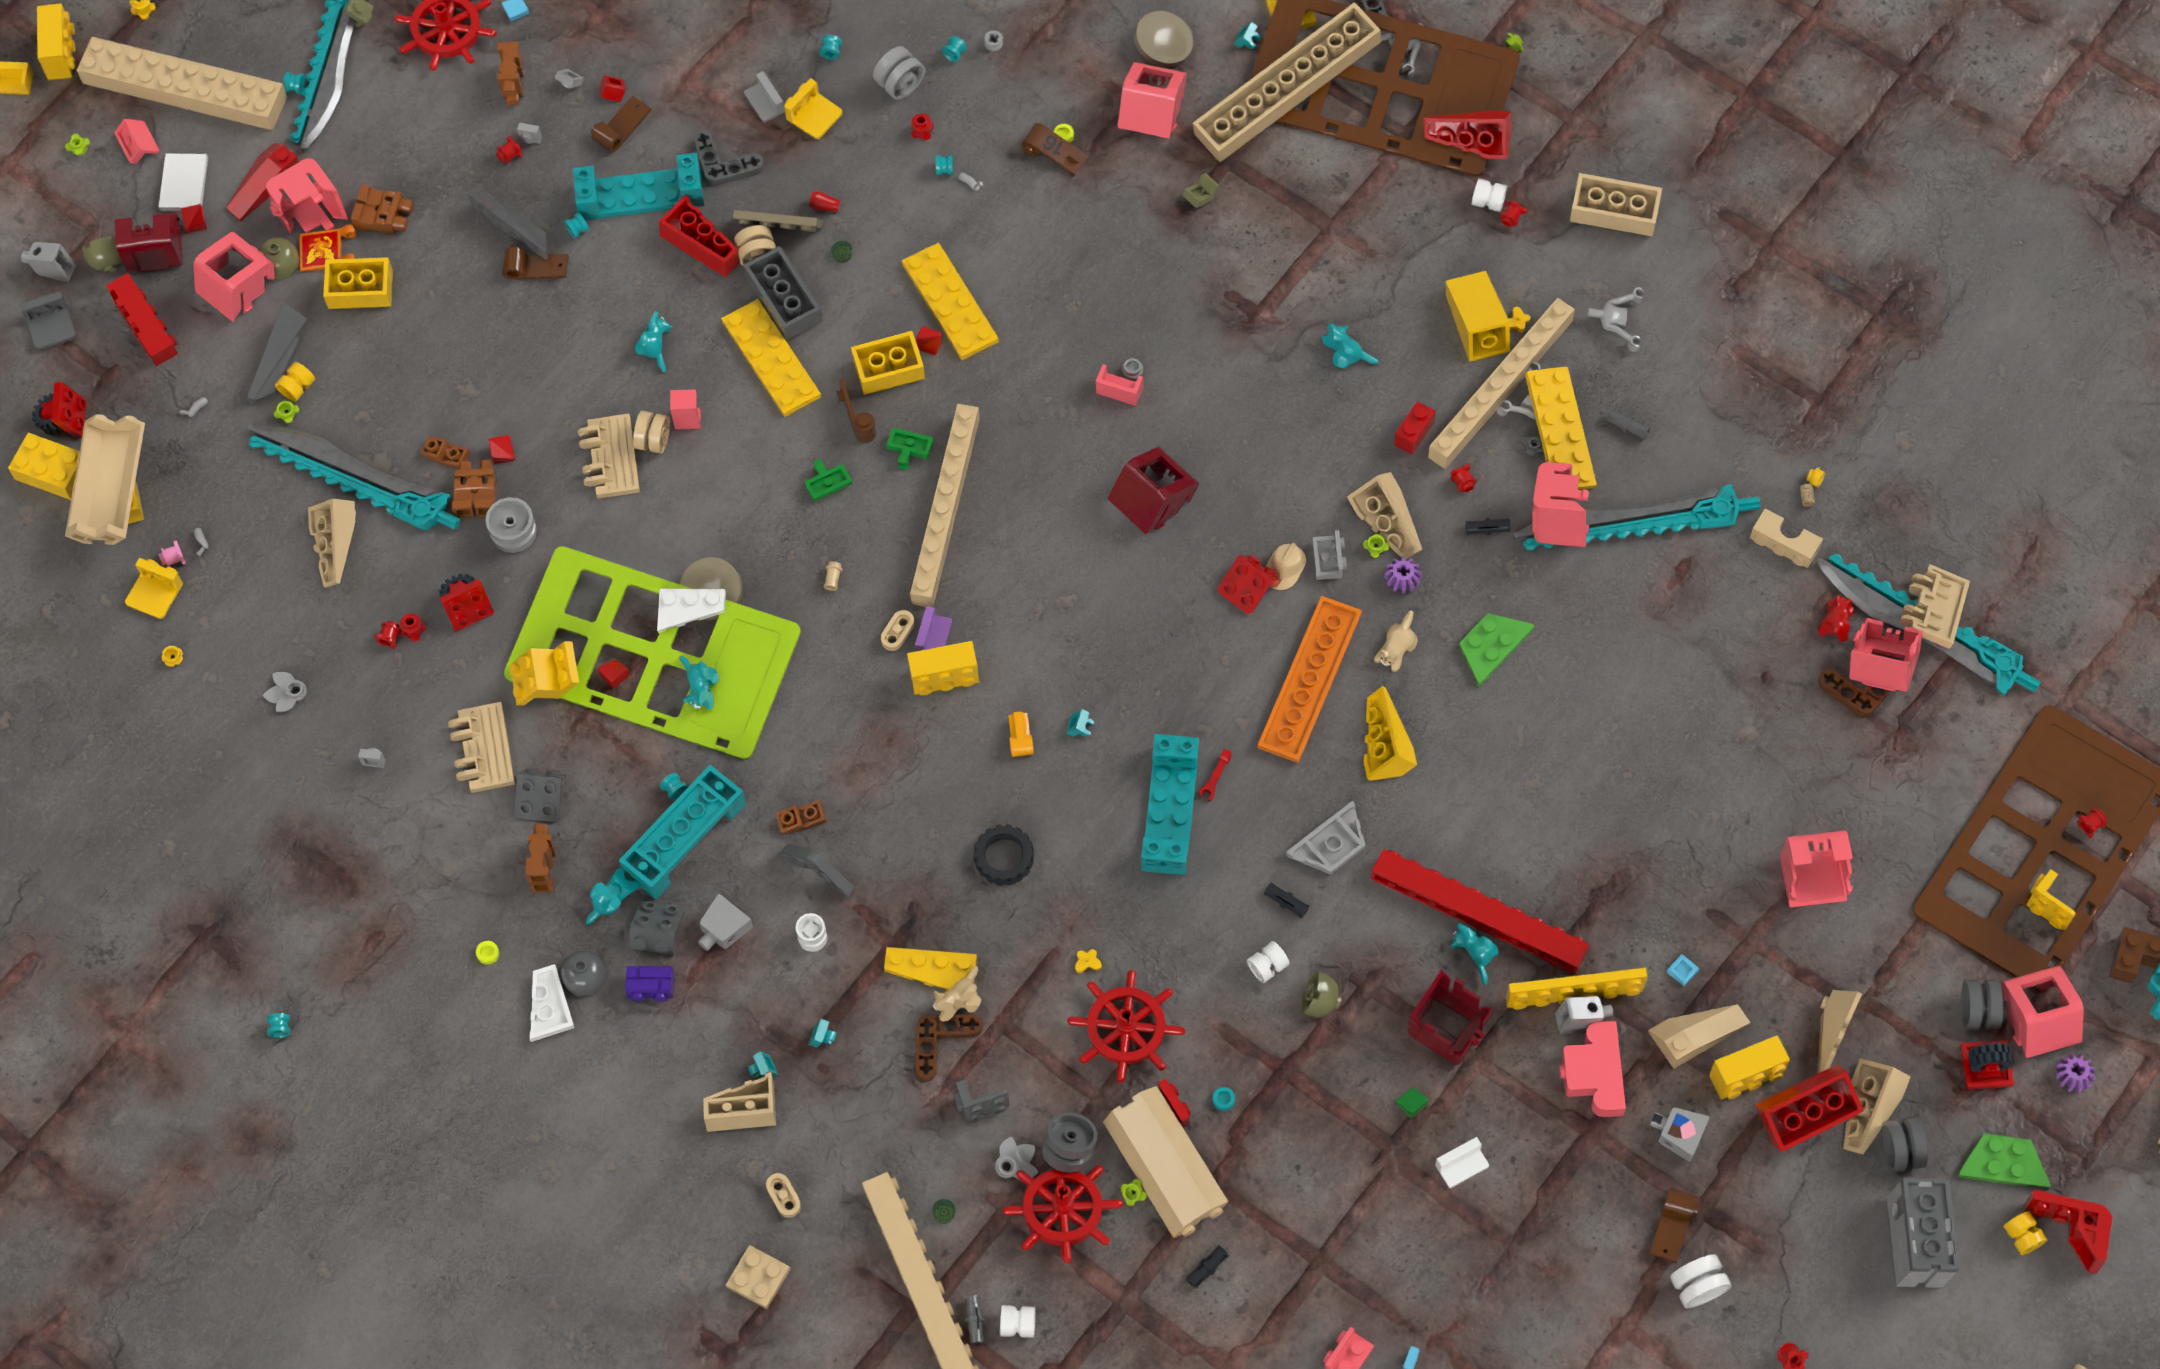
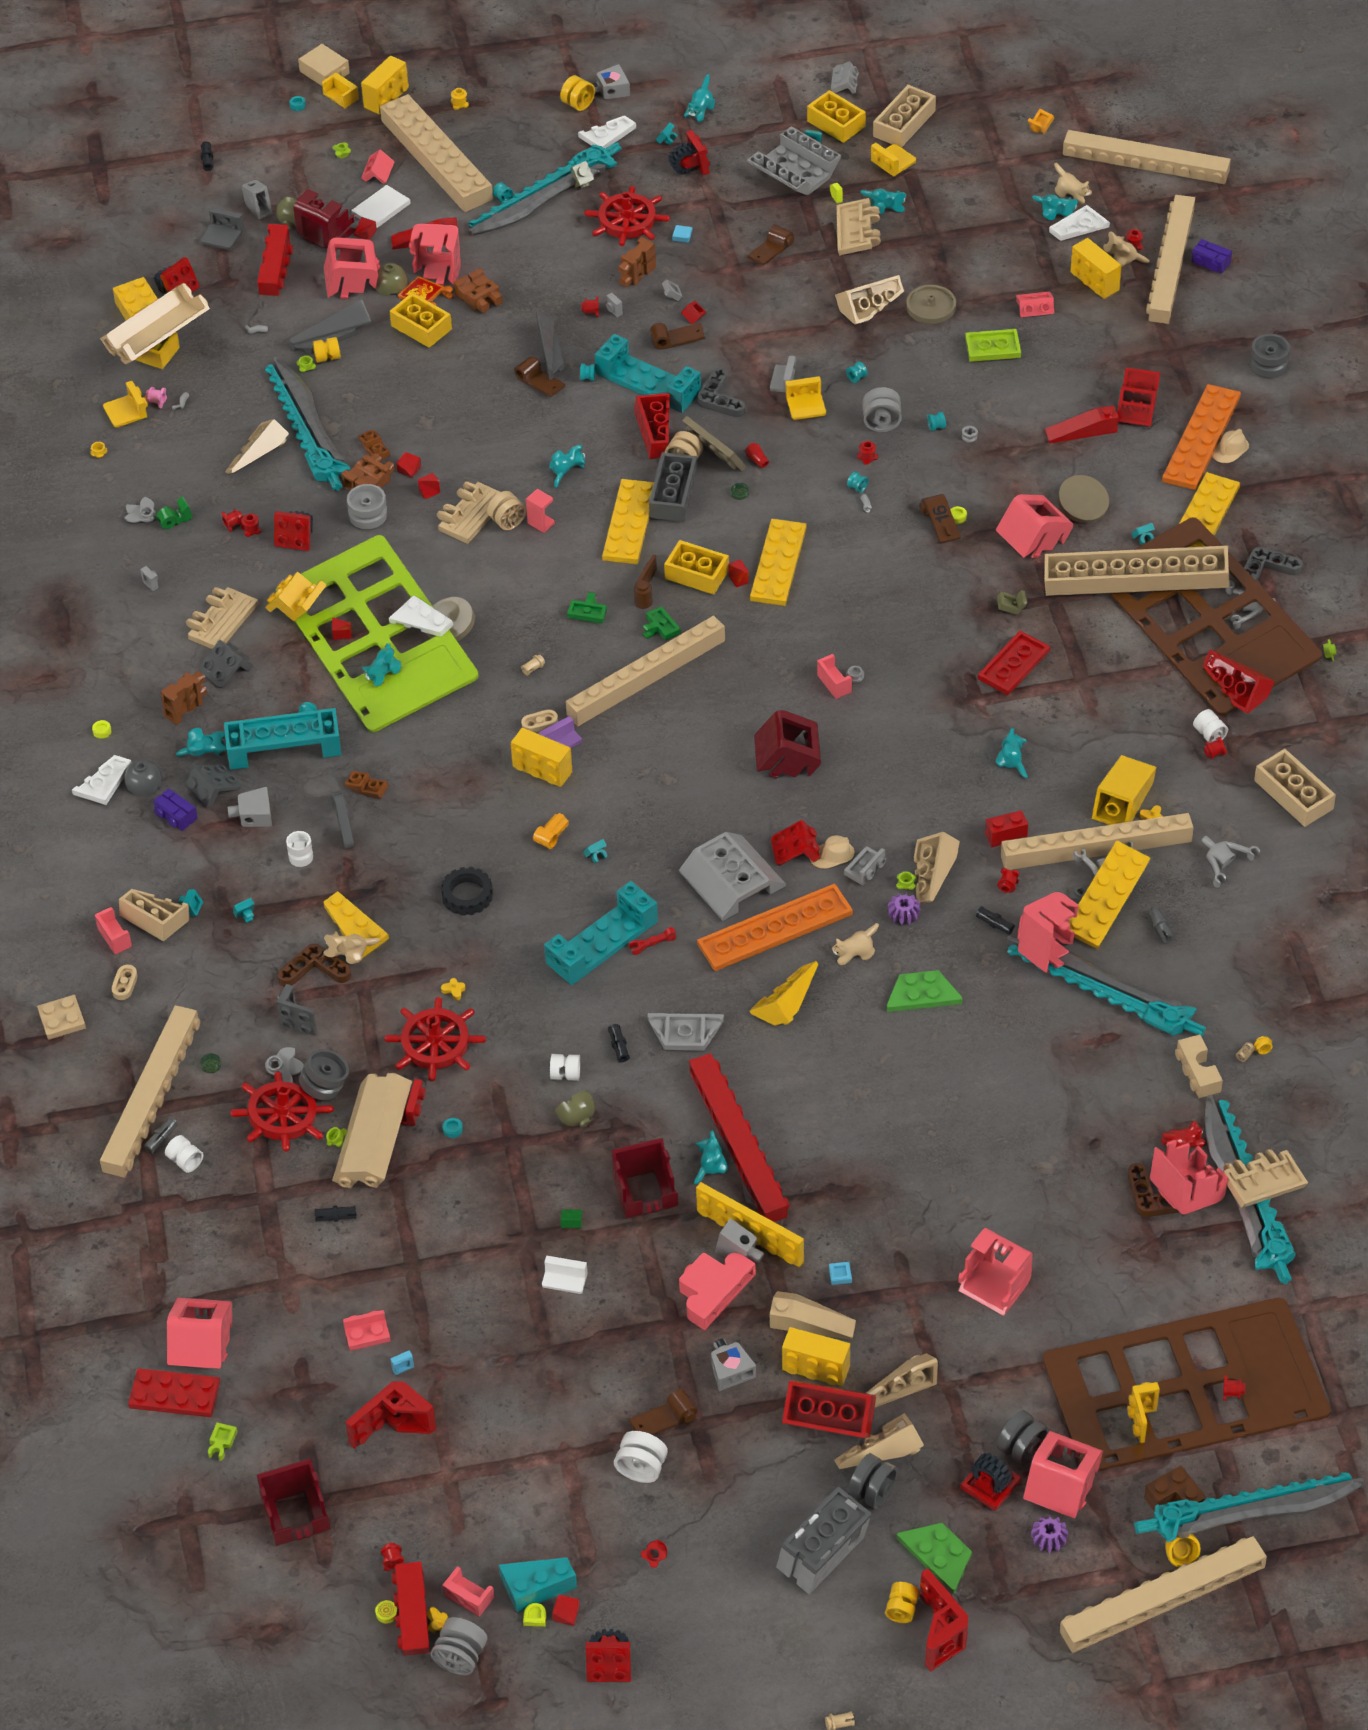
camera: 40 degrees right, 15 degrees down
none -> coral panel [95,907,132,954]
none -> green leg [156,496,193,529]
none -> red slope [417,473,440,499]
none -> light grey slope [679,832,786,921]
none -> red plate [978,630,1050,696]

